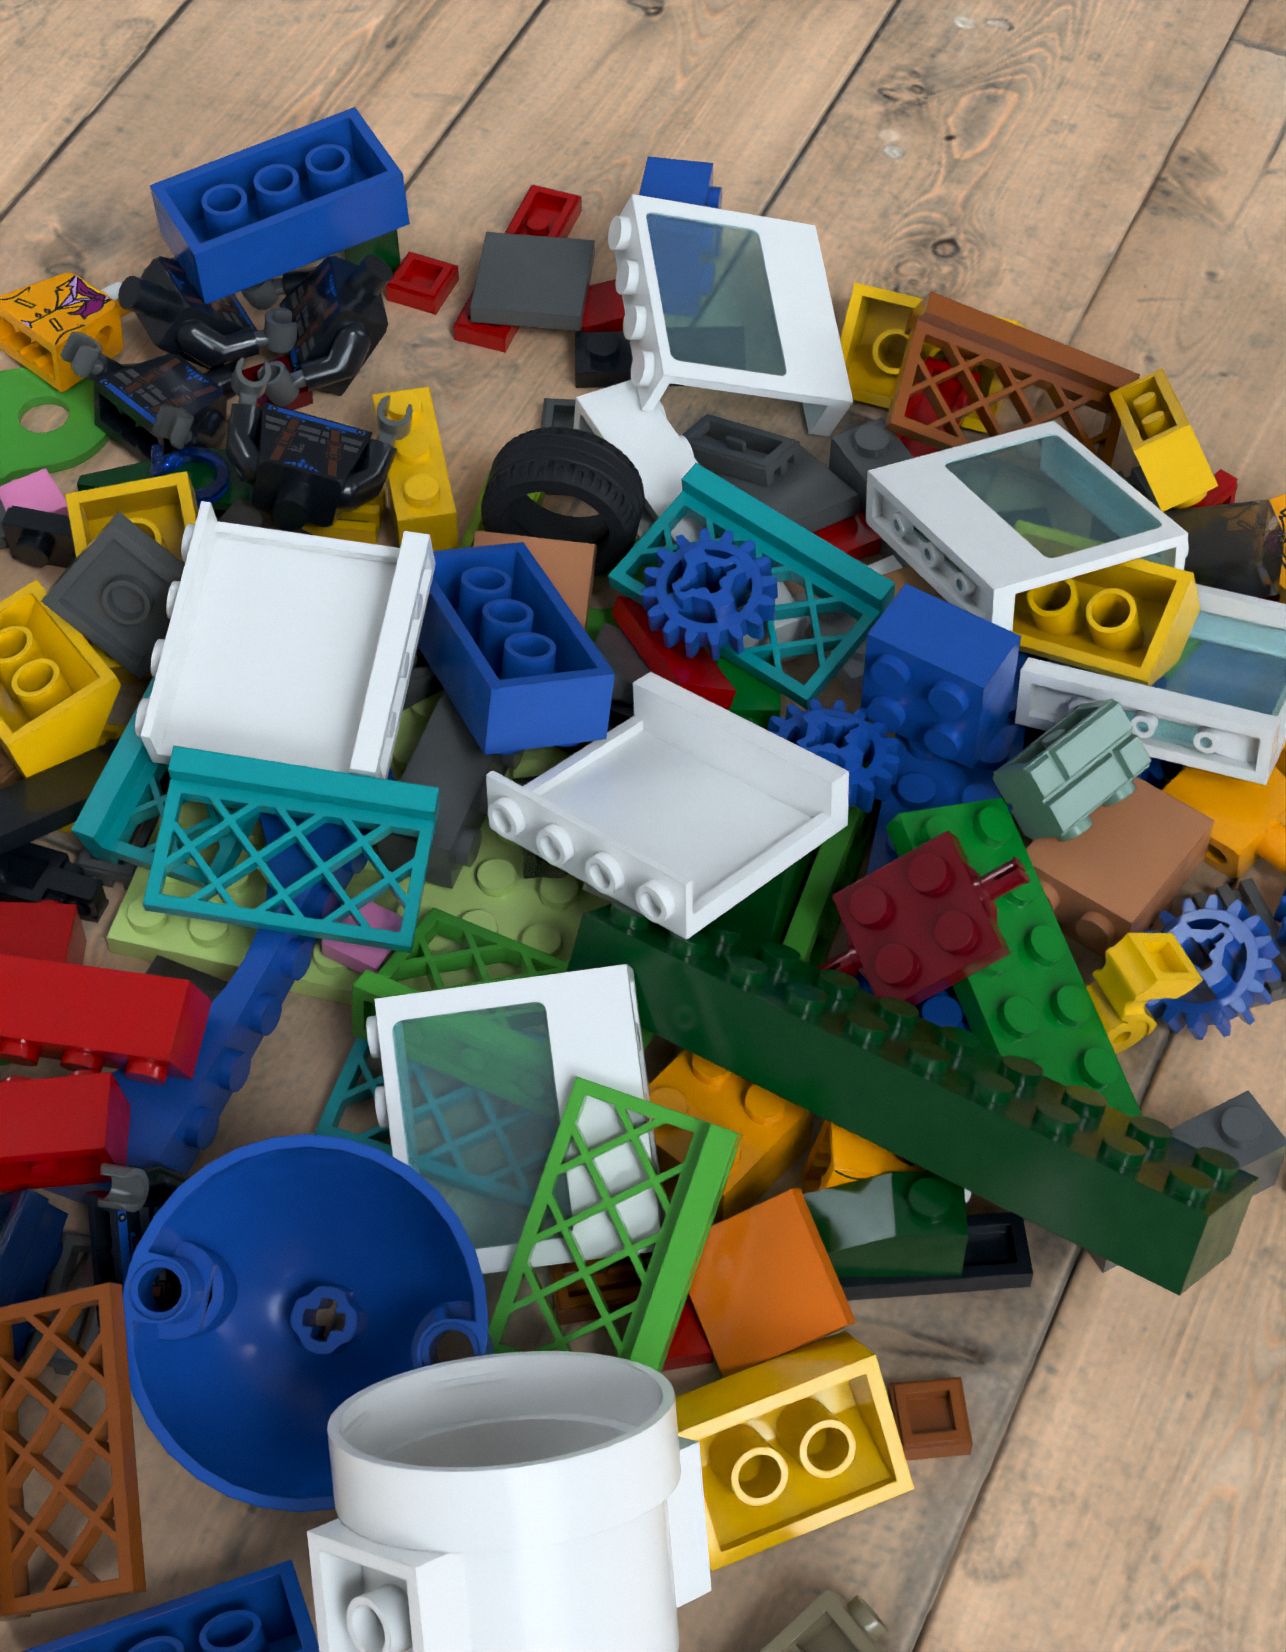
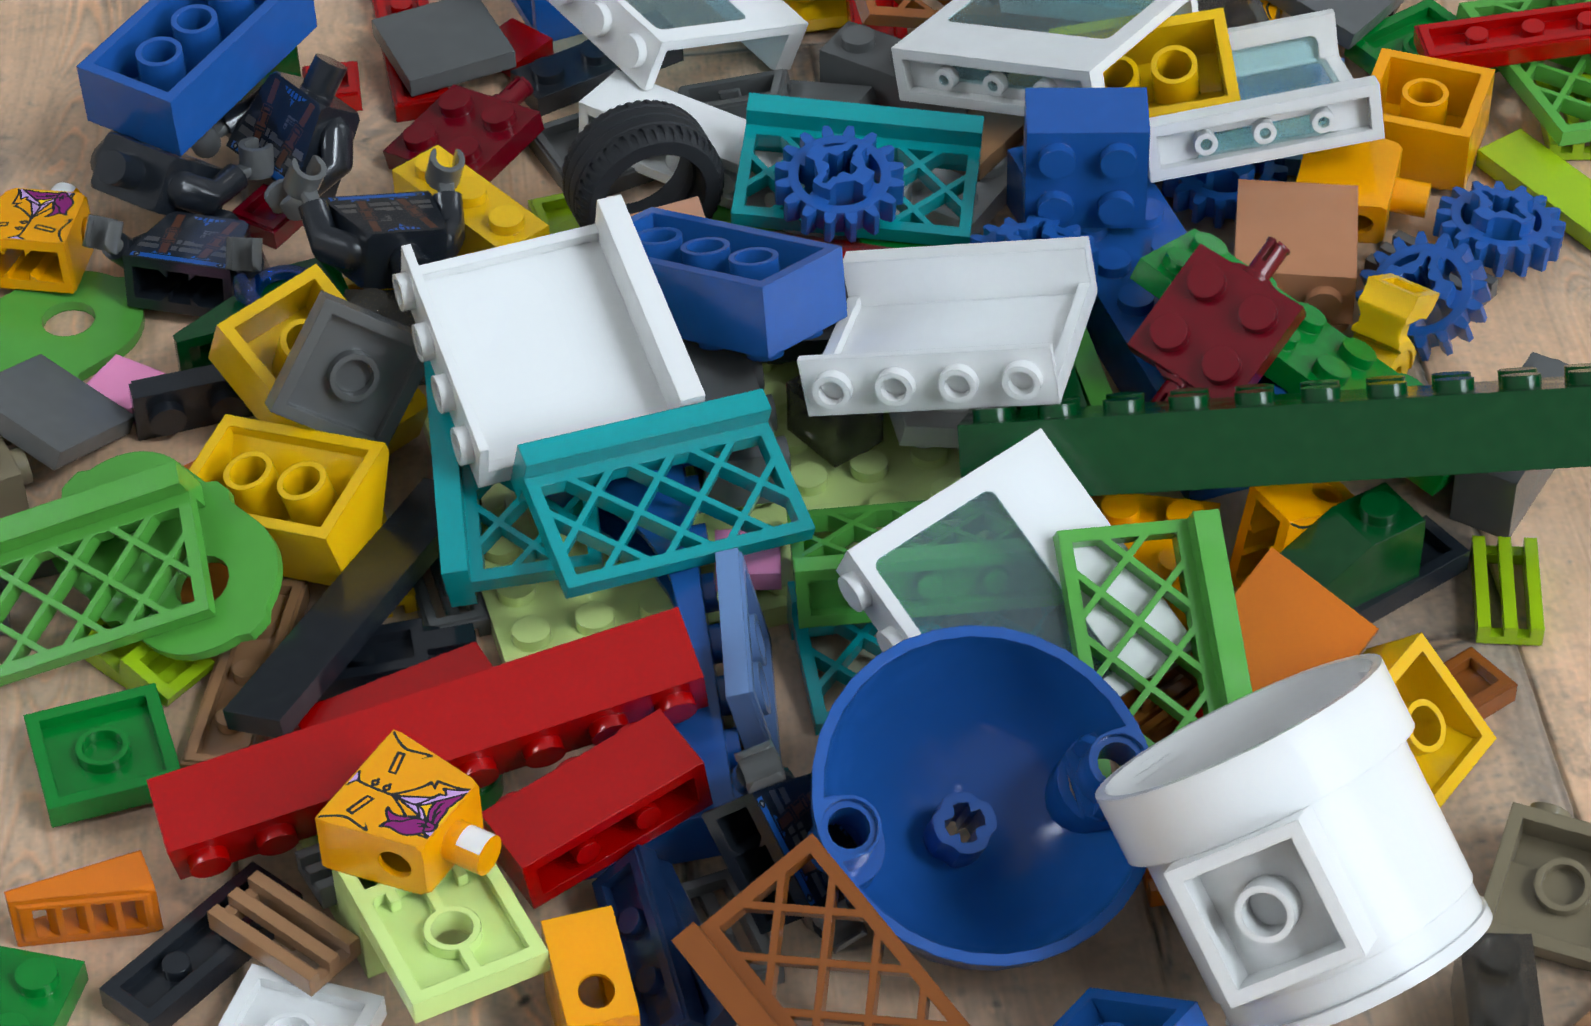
camera: 30 degrees left, 10 degrees down
sand green brick [992,699,1152,842] -> none
none -> dark red plate [383,75,545,182]
none -> medium blue tile [715,548,782,762]
none -> lime tile [1470,535,1545,646]

